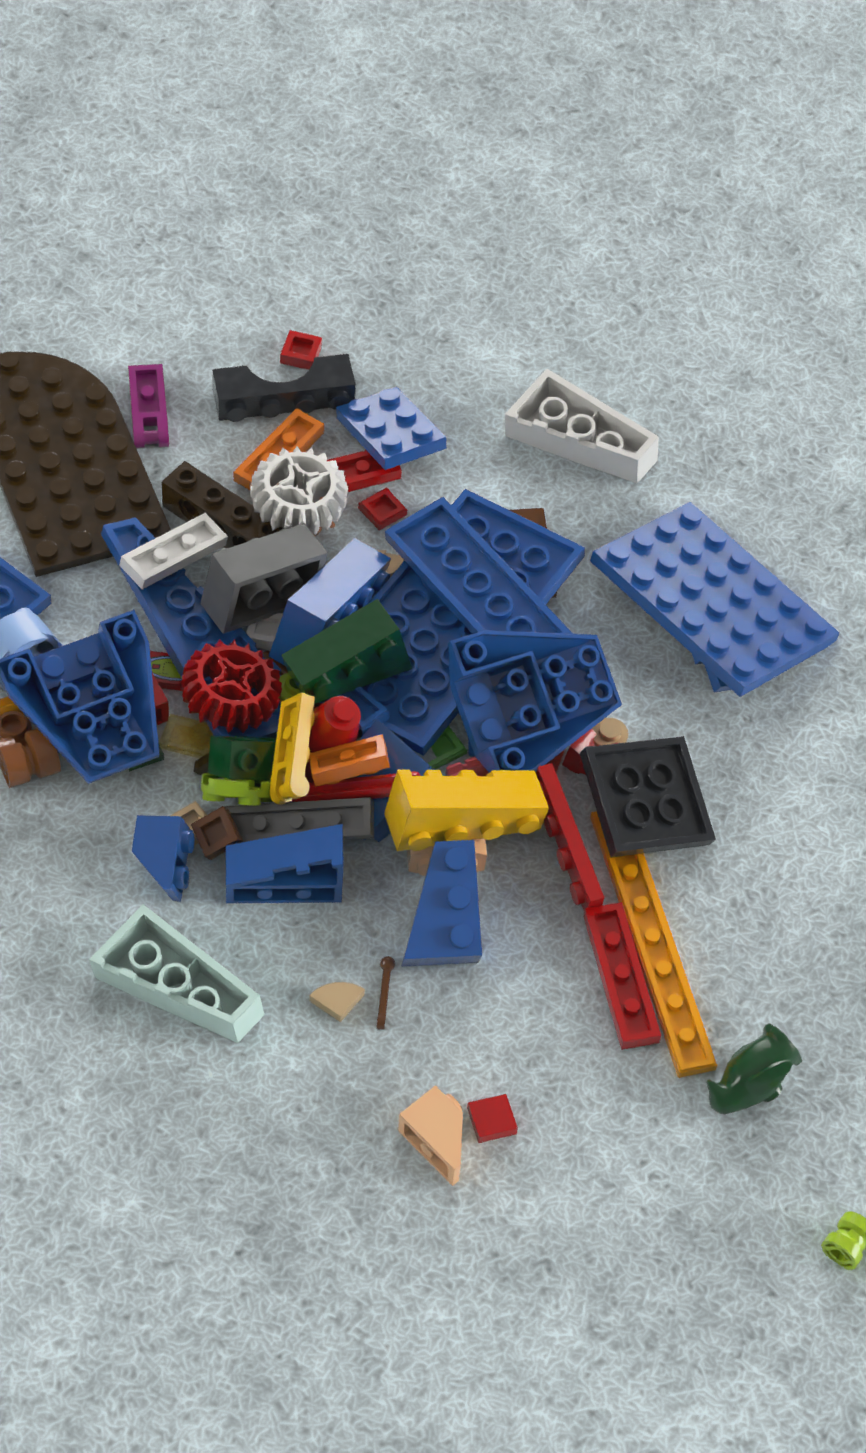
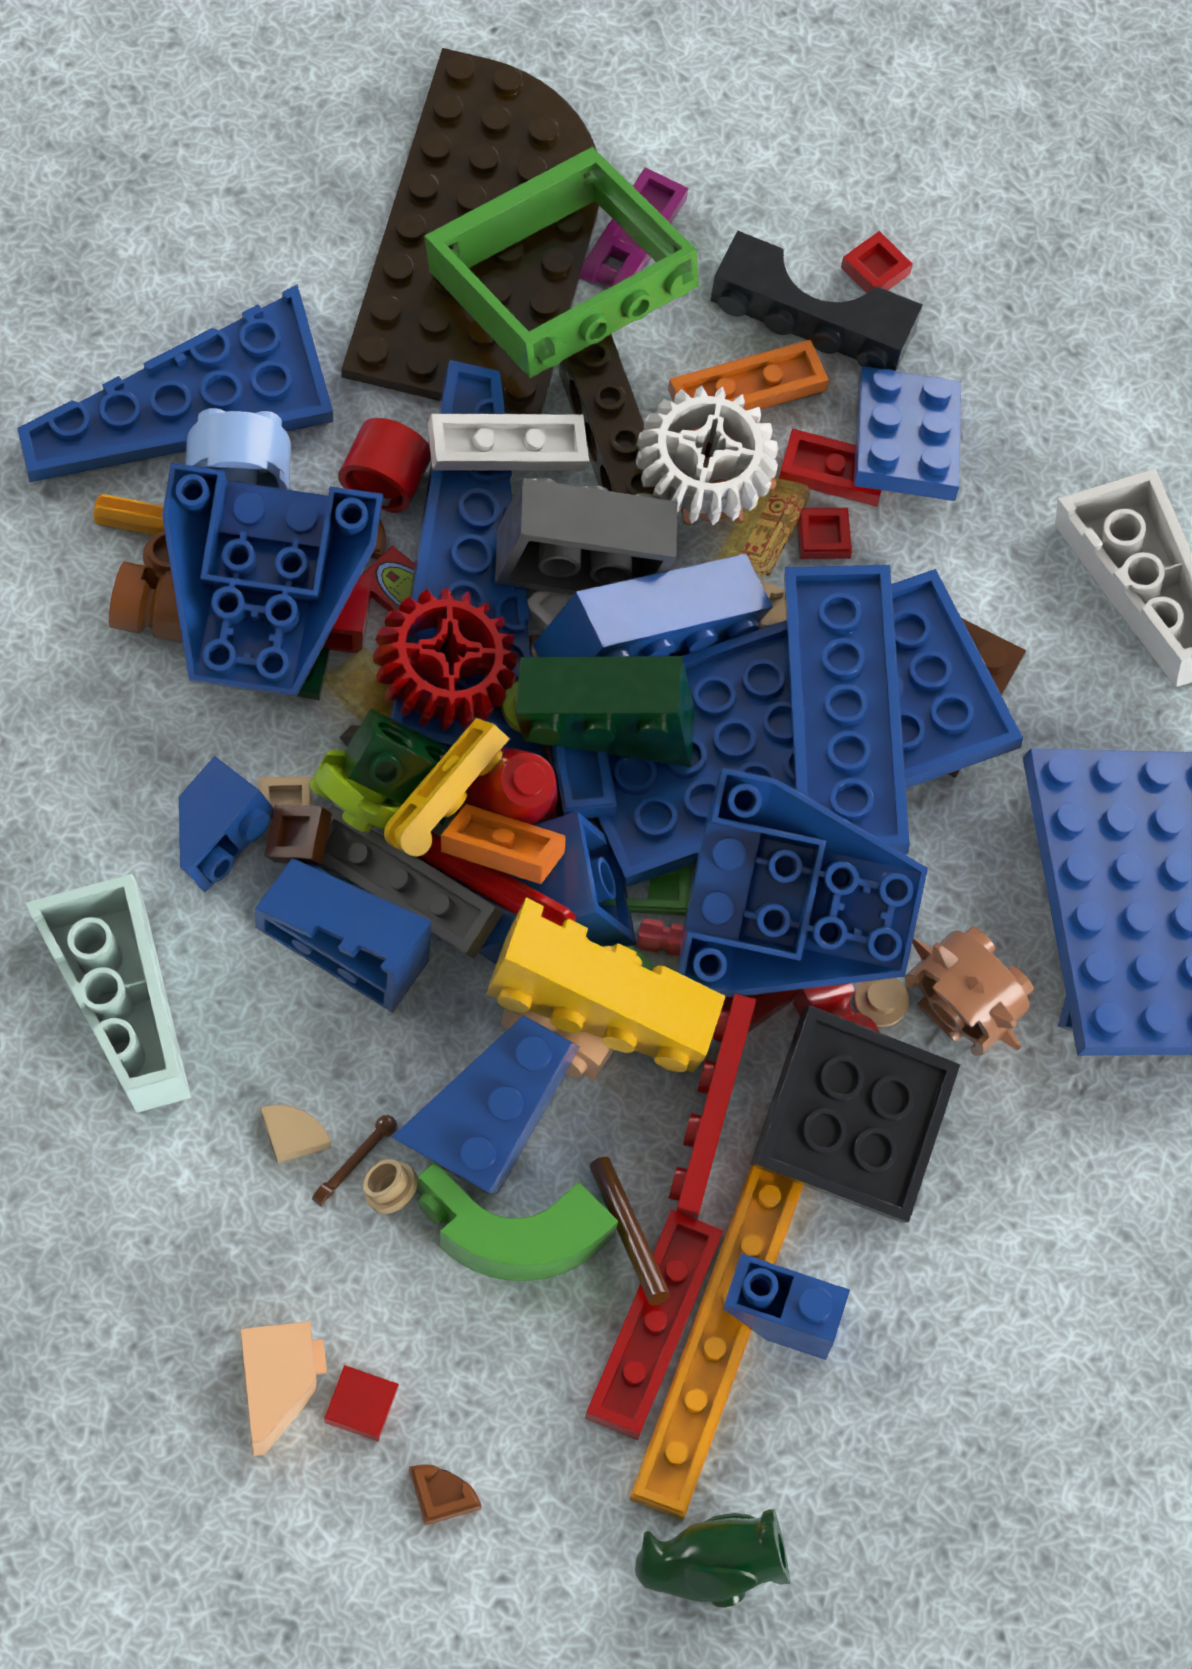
camera: 30 degrees right, 10 degrees up
none -> red piece [338,418,431,513]
none -> tan plate [363,1159,418,1214]
none -> dark orange tile [409,1464,482,1526]
none -> bright green arch [417,1162,618,1281]
none -> bright green window [425,147,699,378]
none -> reddish brown bar [589,1157,670,1305]
none -> clear yellow tile [720,478,811,576]
none -> blue slope [723,1253,850,1360]
none -> nougat brick [905,926,1034,1056]

